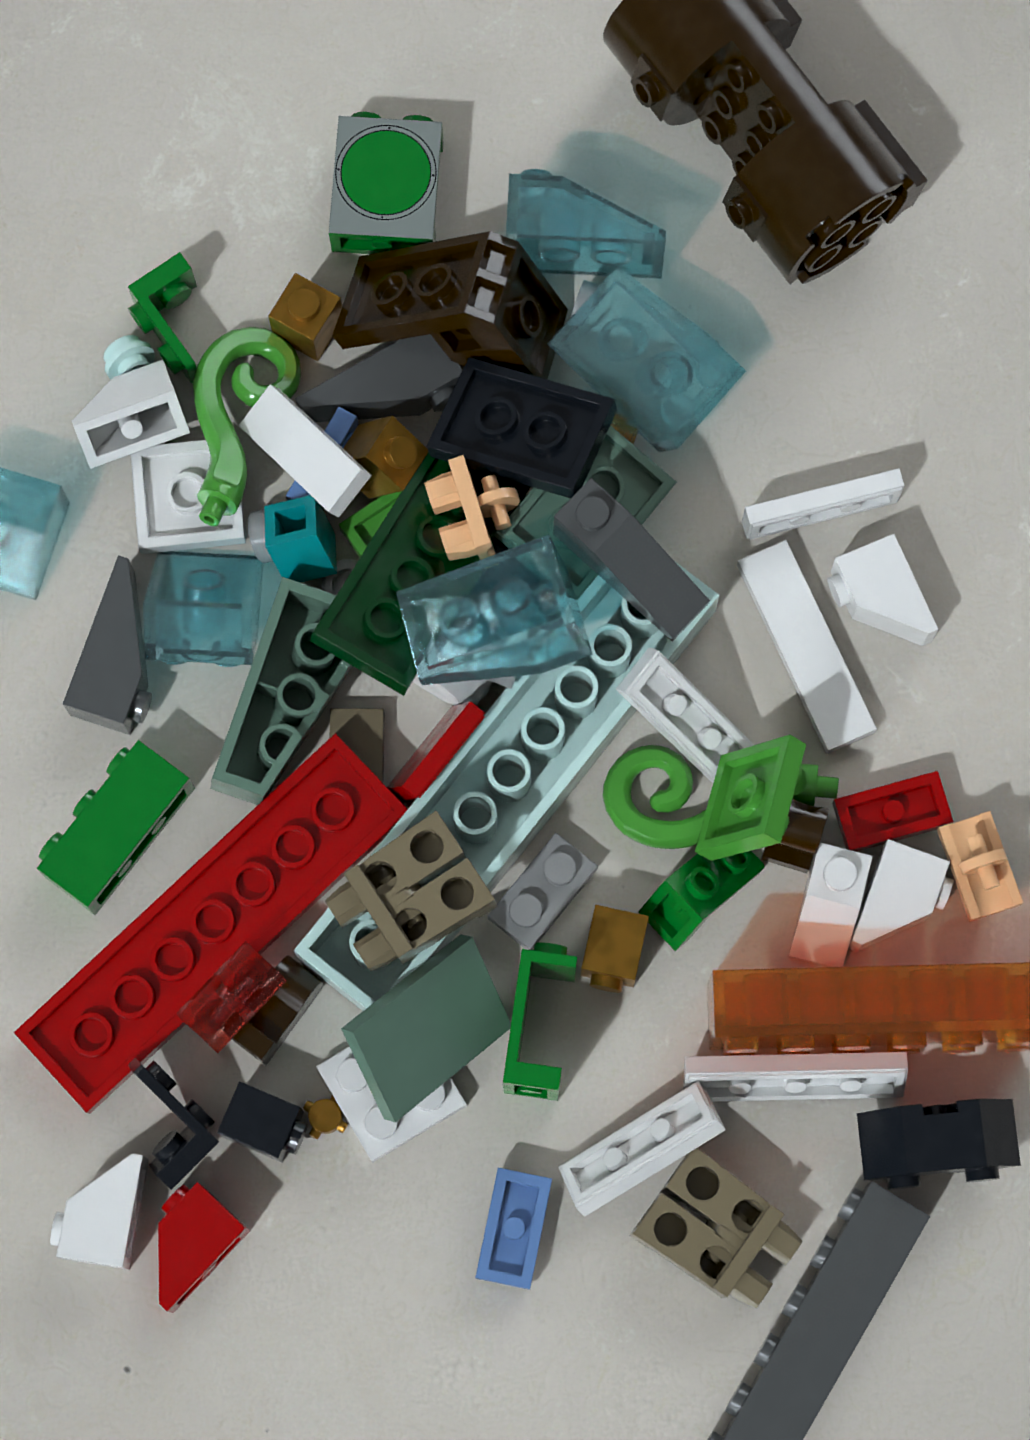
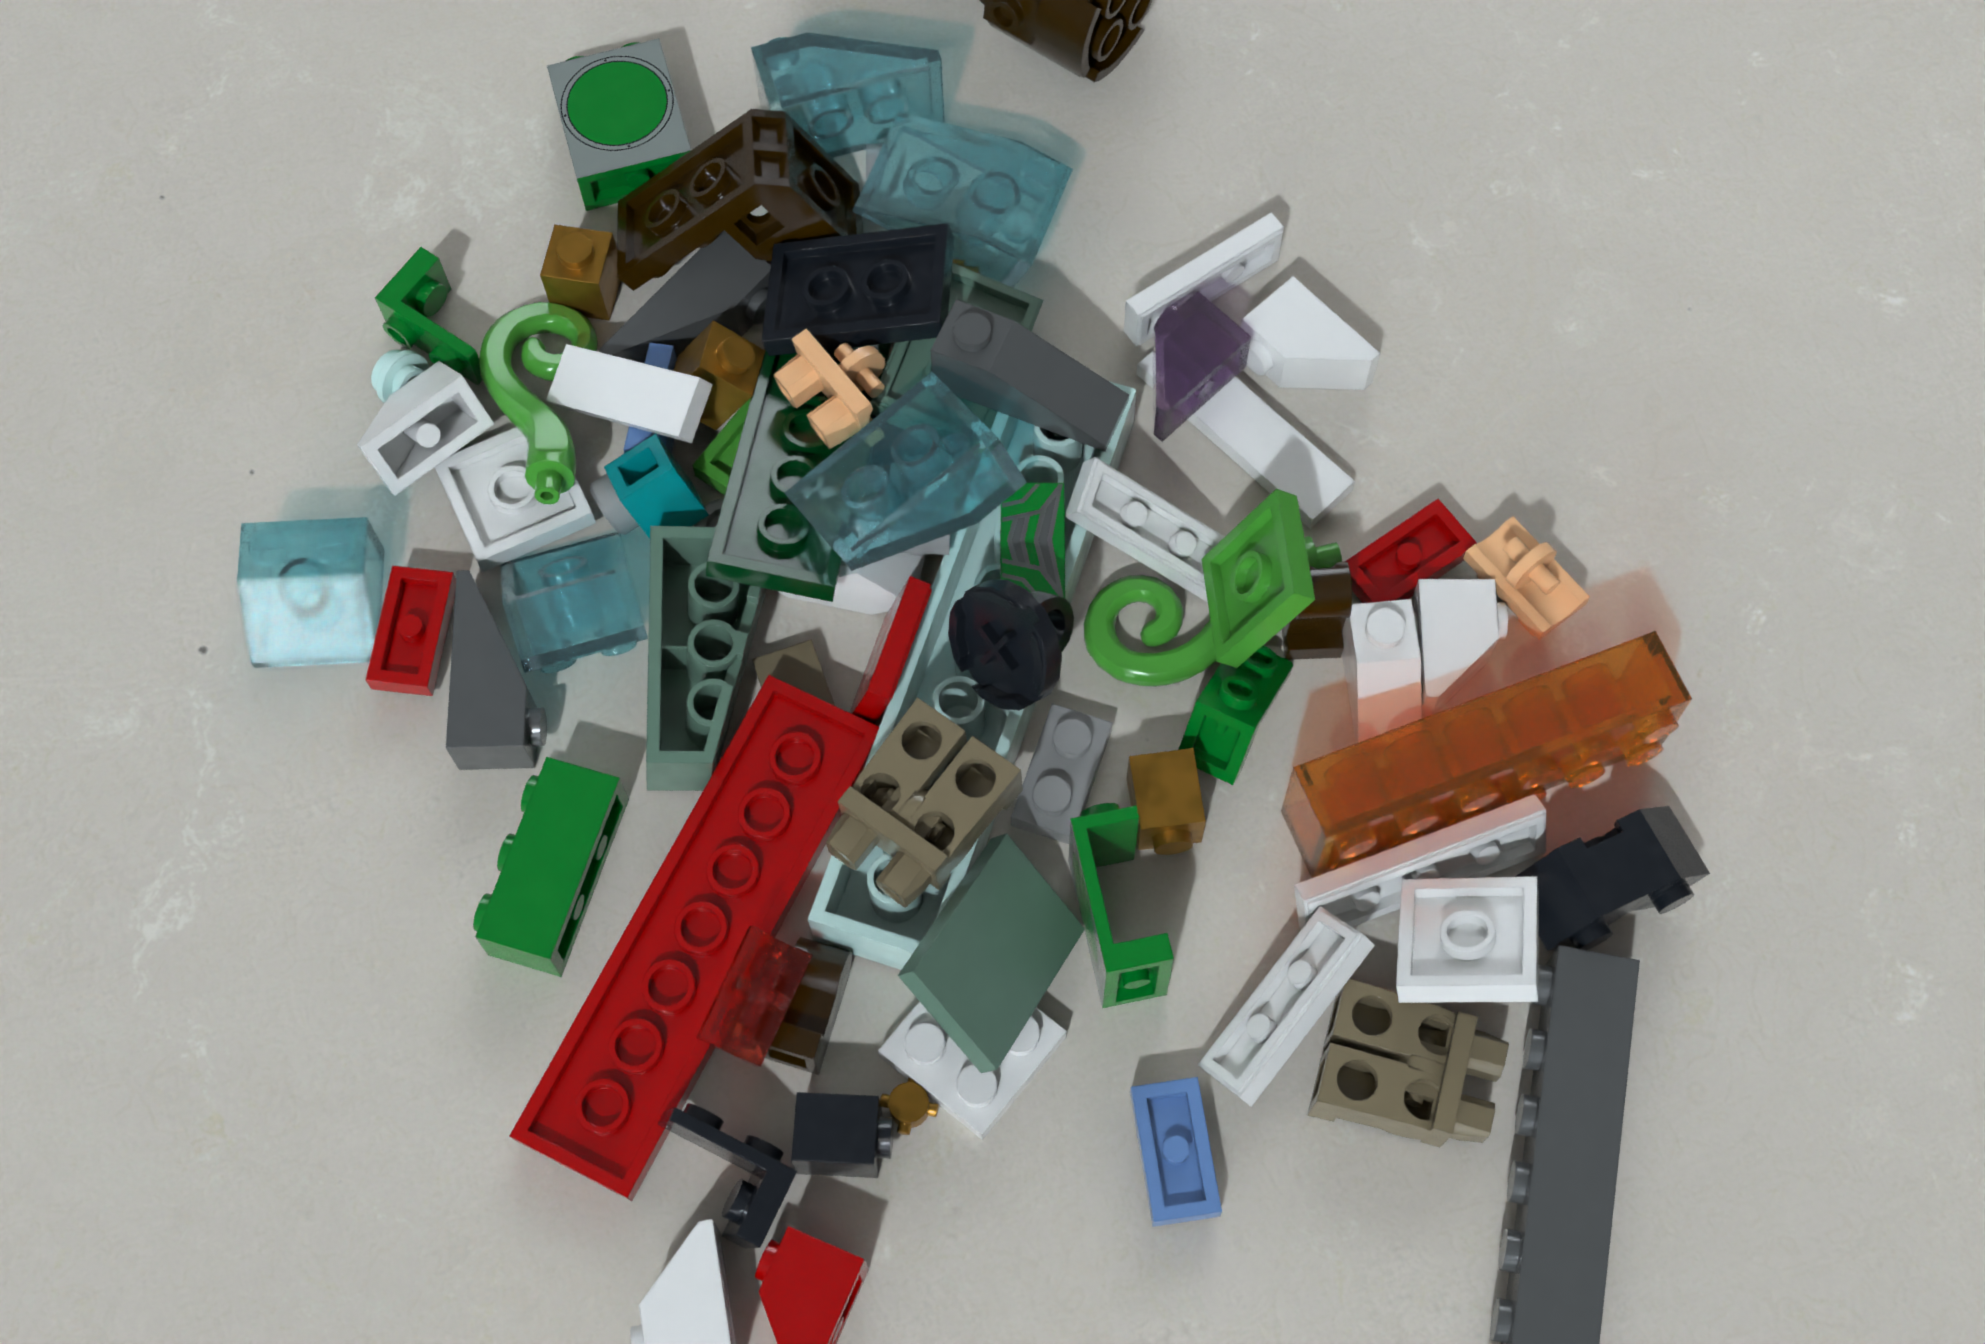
camera: 20 degrees left, 10 degrees down
none -> red plate [365,565,456,696]
none -> black tile [948,579,1074,711]
none -> tile [1000,483,1065,598]
none -> clear purple slope [1152,291,1251,442]
none -> white plate [1396,876,1539,1003]

